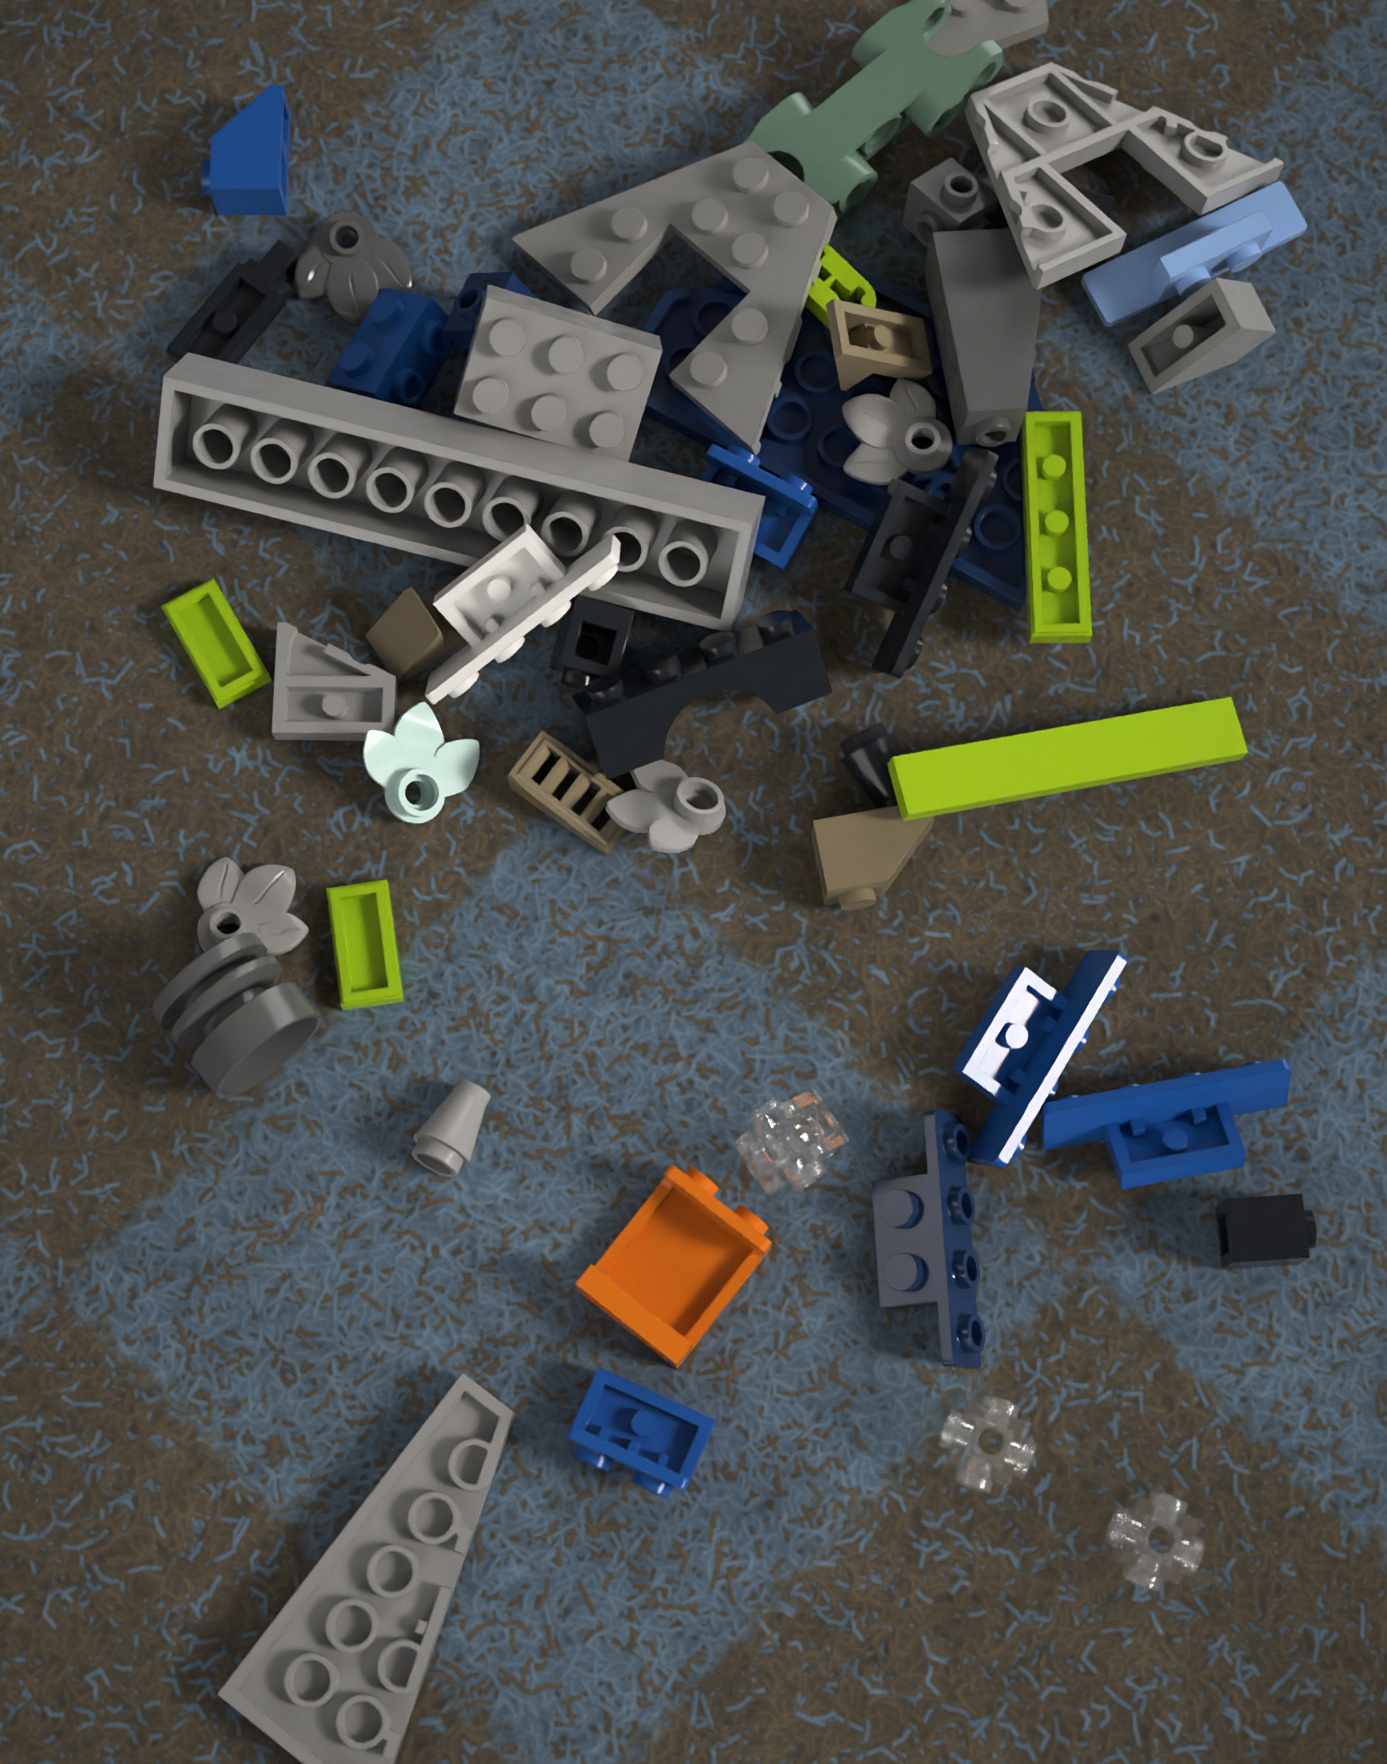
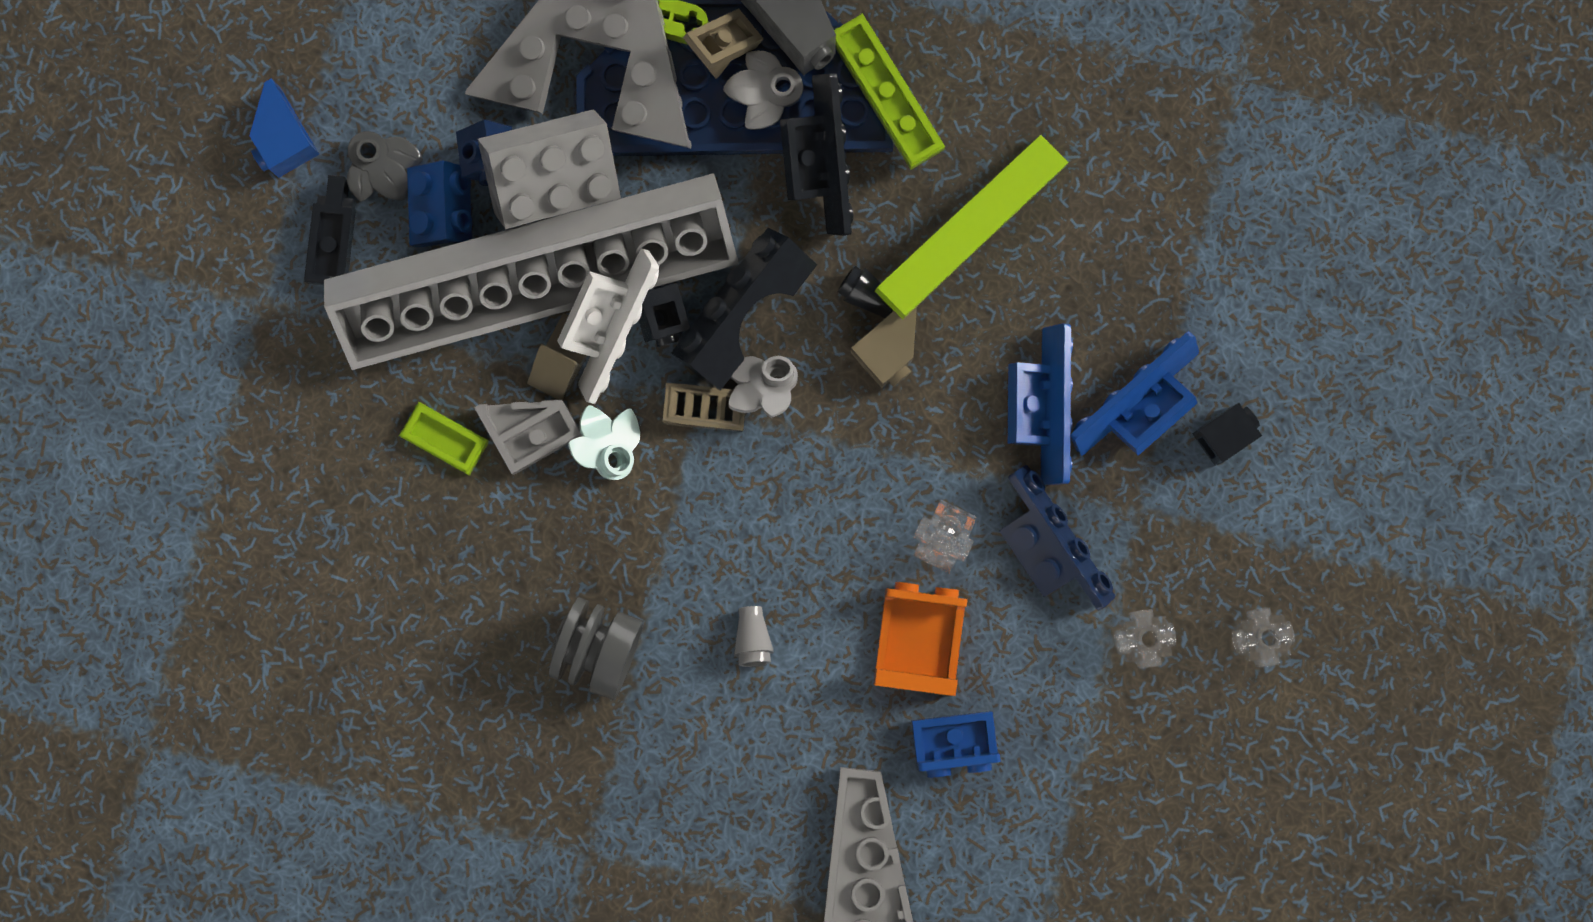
camera: 30 degrees left, 10 degrees up
light grey plate [197,857,309,956] -> none
lime tile [326,880,404,1011] -> none
blue bracket [699,444,819,574] -> none

